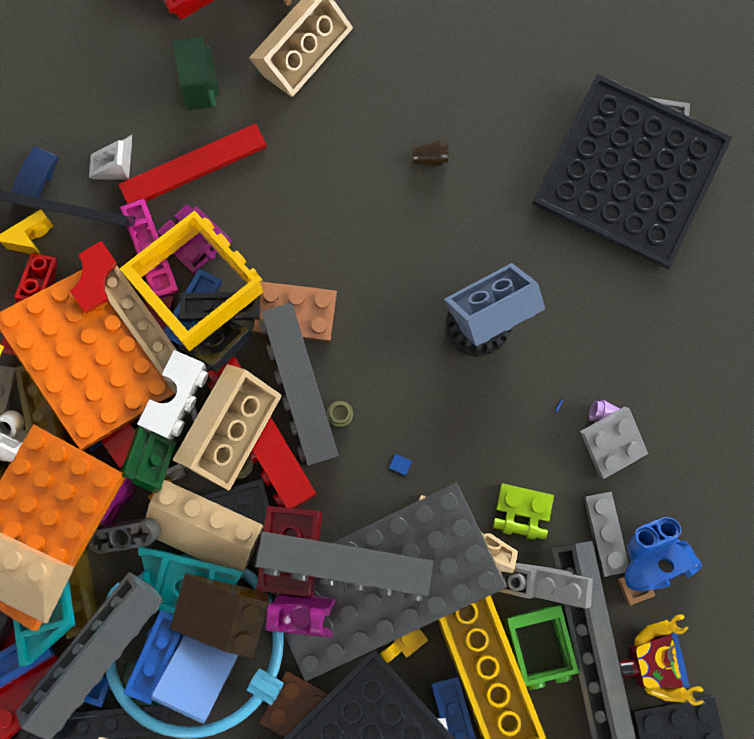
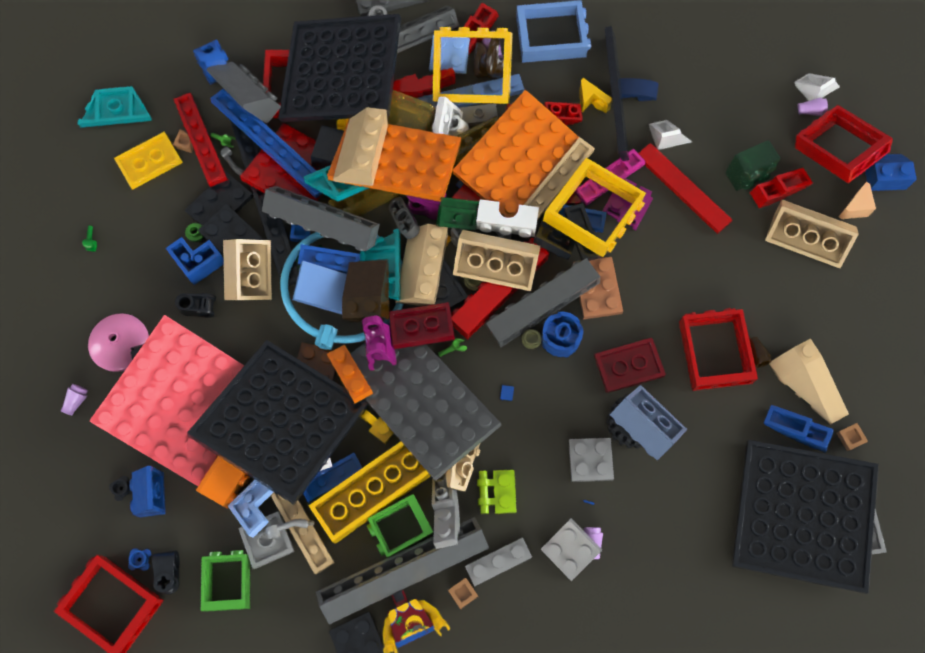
camera: 85 degrees right, 5 degrees down
red tile [70,241,117,314] -> none
dark grey brick [256,532,434,601] -> none
blue piece [625,517,702,591] -> none
none -> orange plate [327,344,373,403]
none -> bright green hand [438,338,467,357]
none -> blue brick [541,312,584,357]
none -> light grey plate [568,438,614,482]
none -> dark red plate [594,338,666,393]
none -> red window [679,308,758,391]
none -> red slope [750,168,813,208]
none -> blue slope [764,405,834,453]
none -> tan wedge [769,339,849,424]
none -> medium nougat plate [837,423,868,451]

